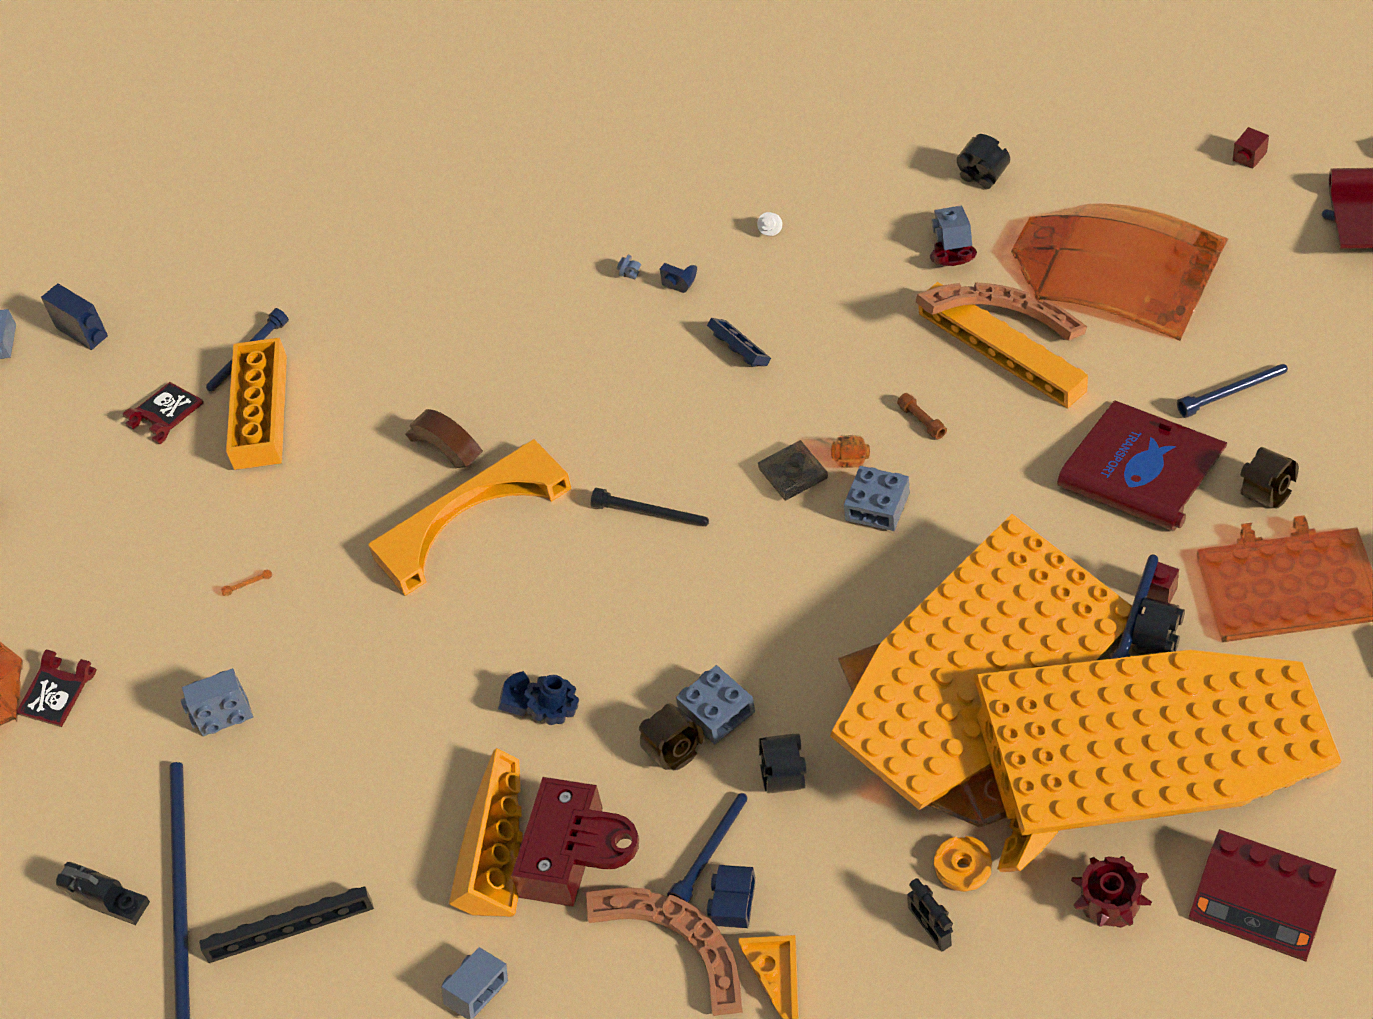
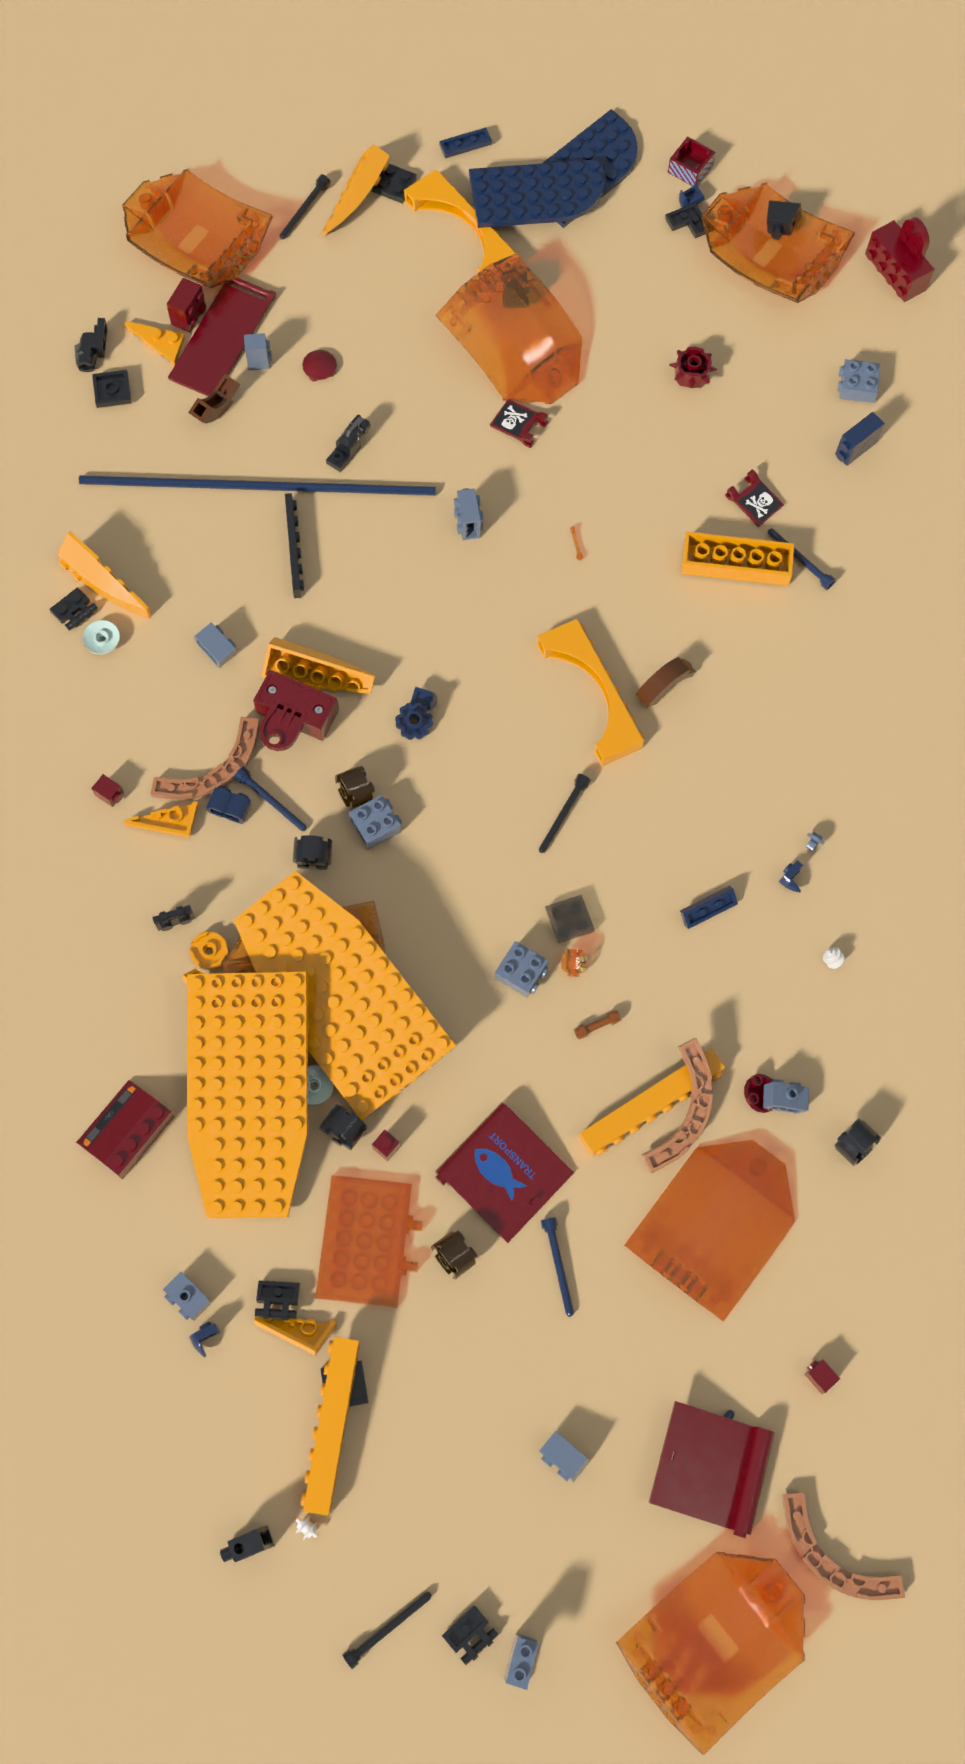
camera: 90 degrees right, 20 degrees up
dark red brick [1071,856,1152,928] -> none
dark blue piece [1109,554,1159,659] -> none

